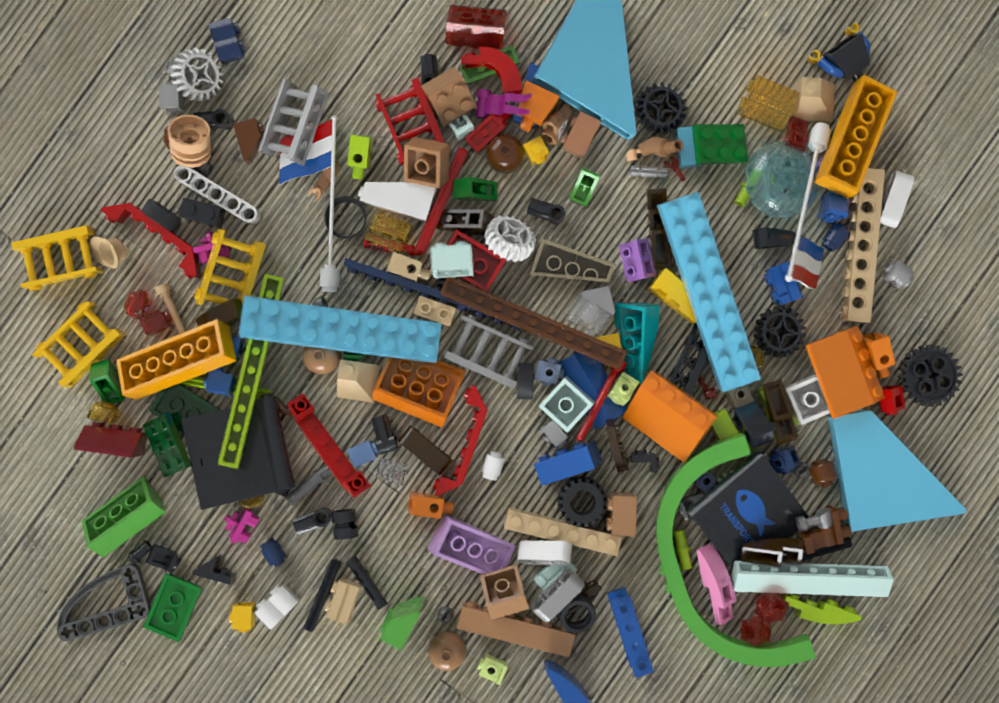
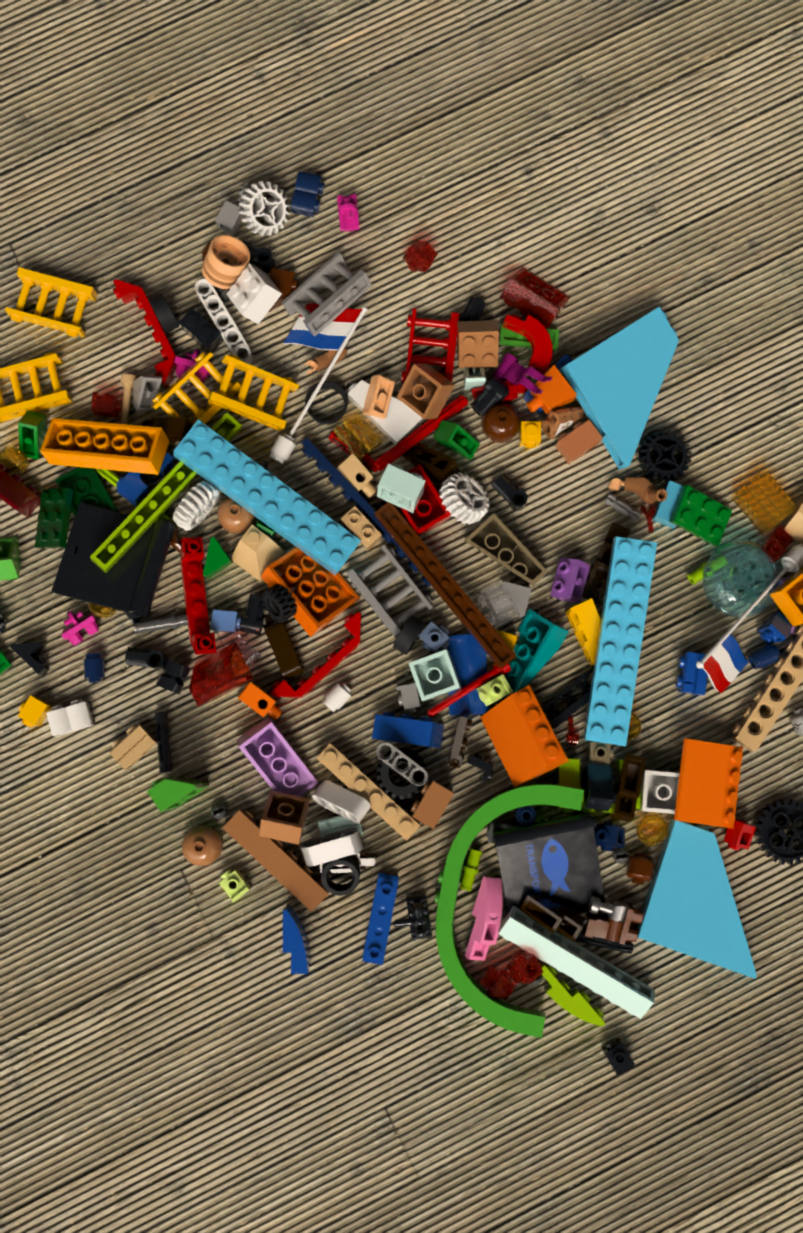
camera: 25 degrees right, 5 degrees down
tan piece [89,237,130,269] -> none
clear red head [123,289,153,319] -> none
black axle [303,558,341,632] -> none
lime torso [348,134,375,180] -> none
bright green slope [569,168,600,207] -> none
black piece [752,227,805,249] -> none
black gear [753,306,806,358] -> none
orange torso [863,331,895,378] -> none
none -> light grey slope [133,375,162,412]
none -> white gear [173,481,220,531]
none -> clear red slope [189,642,253,707]
none -> green slope [203,537,233,579]
none -> yellow fence [207,354,299,431]
none -> white brick [227,263,282,324]
none -> black tyre [261,584,297,623]
none -> dark pink hips [337,194,360,232]
none -> light nougat slope [362,375,395,419]
none -> light grey beam [376,742,428,786]
none -> black piece [393,895,432,941]
none -> clear red brick [403,240,438,273]
none -> black piece [470,377,510,417]
none -> black brick [602,1038,635,1076]
none -> clear yellow hair [636,813,669,846]

